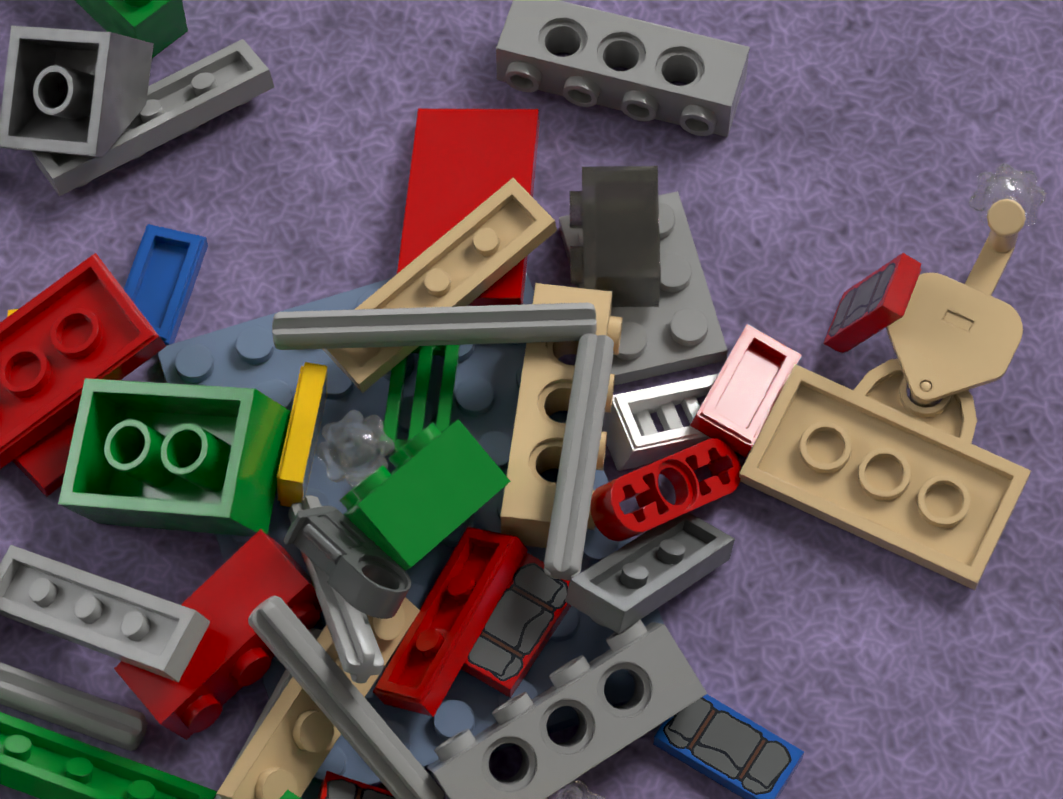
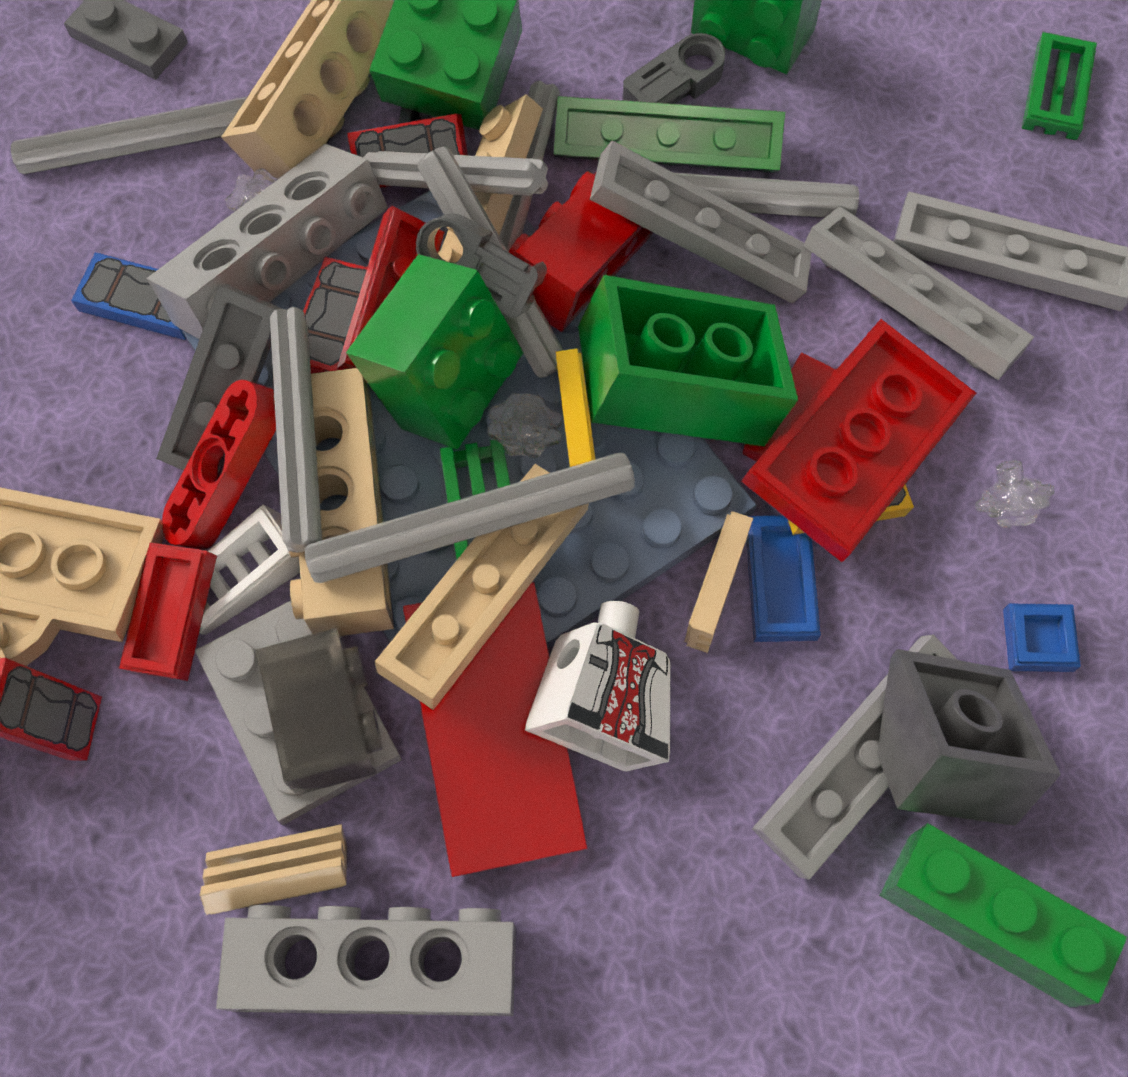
camera: 165 degrees right, 5 degrees up
none -> tan tile [200,824,347,915]
none -> white torso [525,601,670,771]
none -> tan tile [684,511,753,653]

